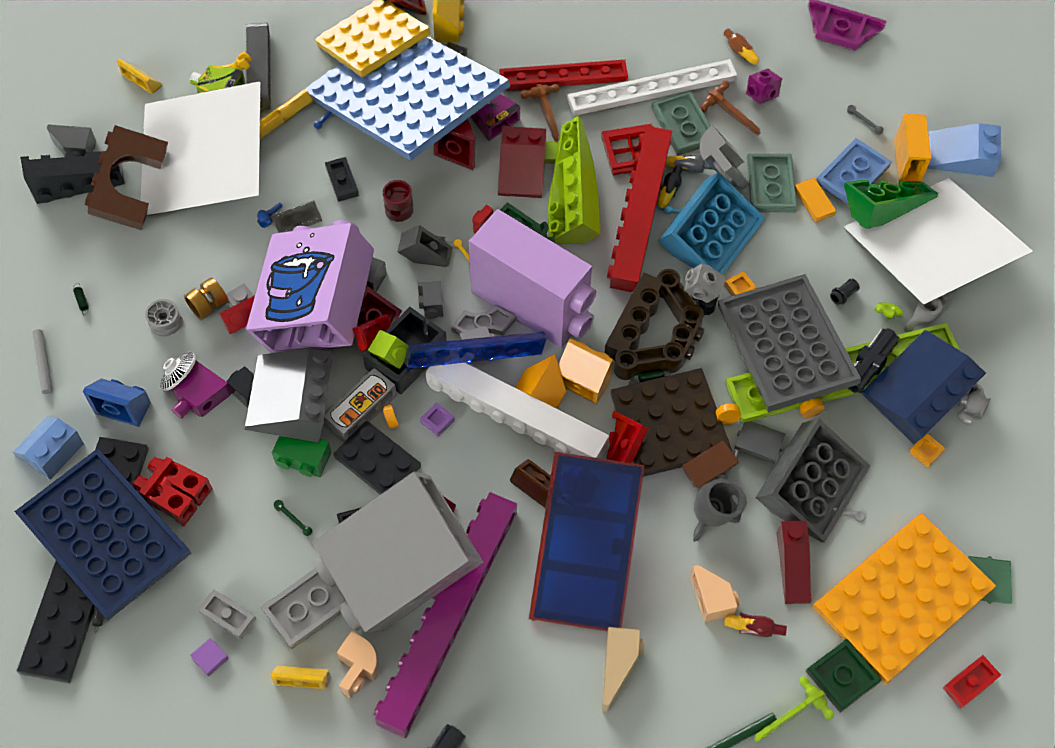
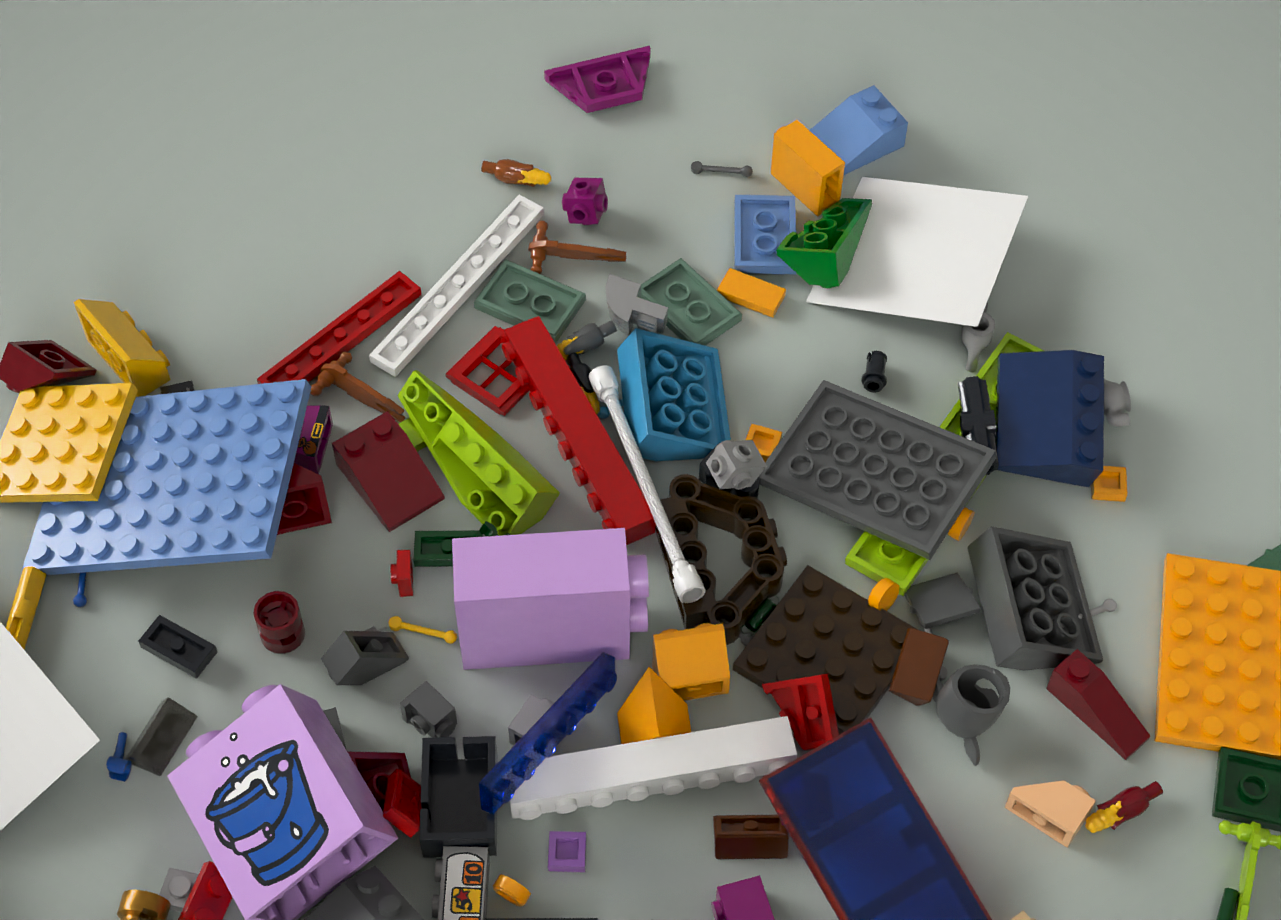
camera: 40 degrees left, 5 degrees down
lime brick [368,330,412,369] -> none
light grey tile [451,305,516,336] -> none
lime plant [874,302,904,319] -> none
none -> white hose [589,365,706,603]

